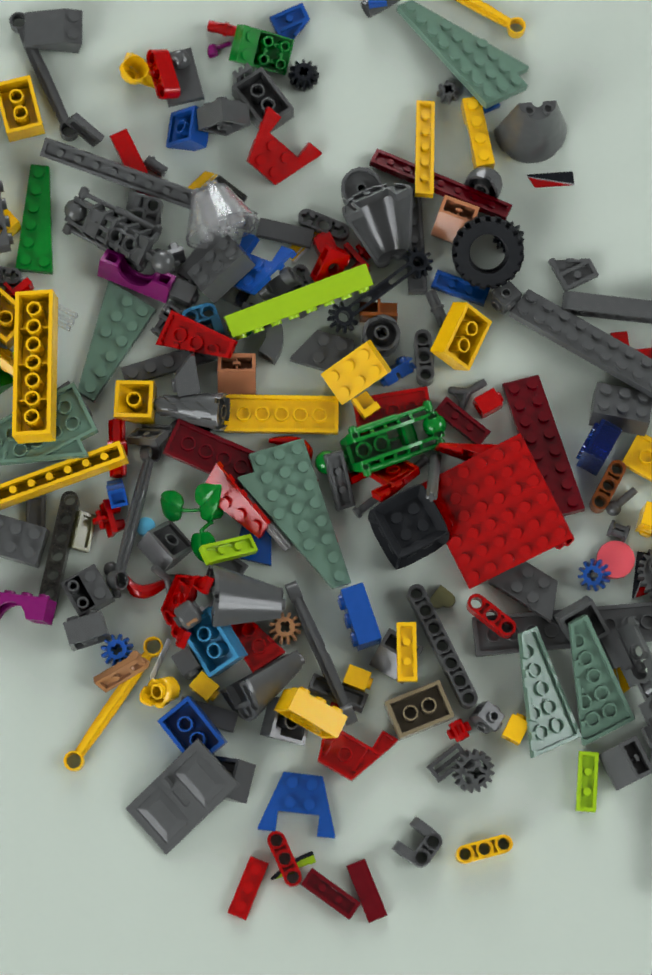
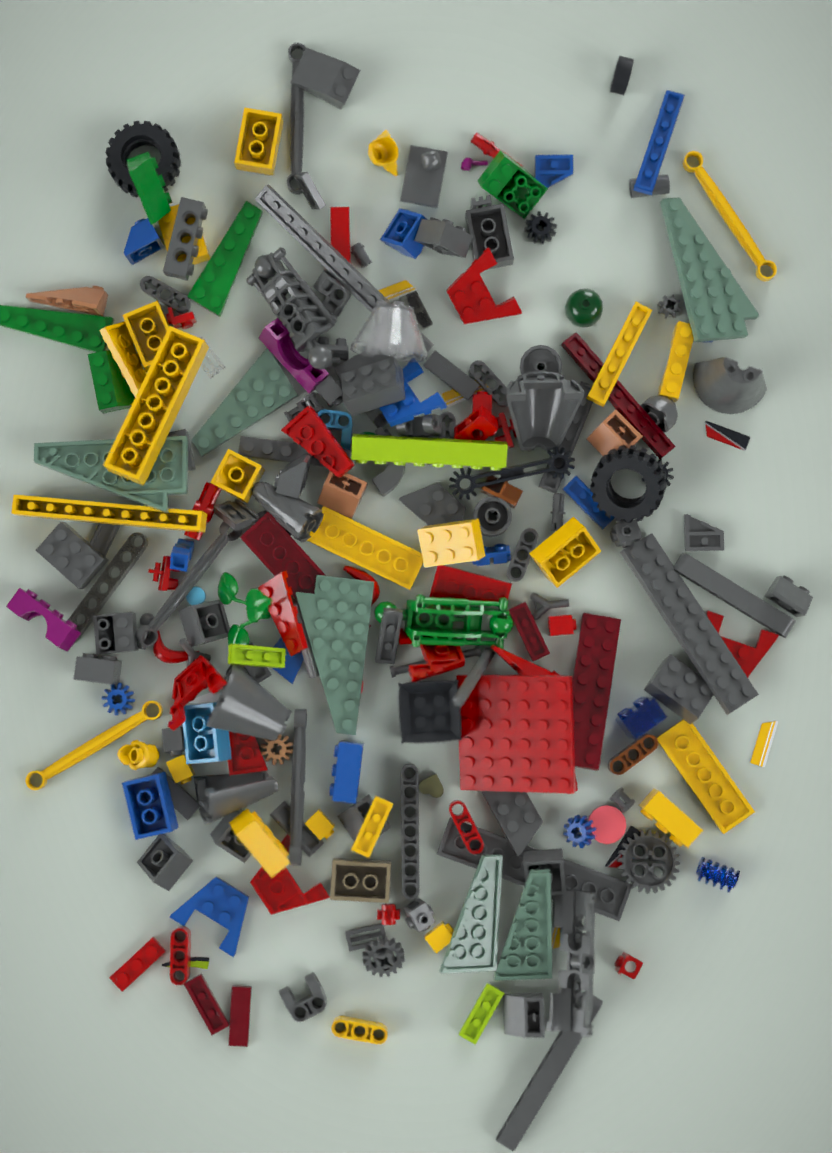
camera: 30 degrees right, 10 degrees up
olive tile [69,510,96,553] -> none
medium nougat plate [93,651,150,693] -> none
dark grey door [126,738,240,854] -> none
red beam [146,49,181,100] -> none
white sticker [150,638,171,680] -> none
dark grey head [173,600,203,630] -> none
yellow panel [351,391,381,420] -> none
dark grey bar [606,487,638,516] -> none
none -> dark green cylinder [565,288,603,328]

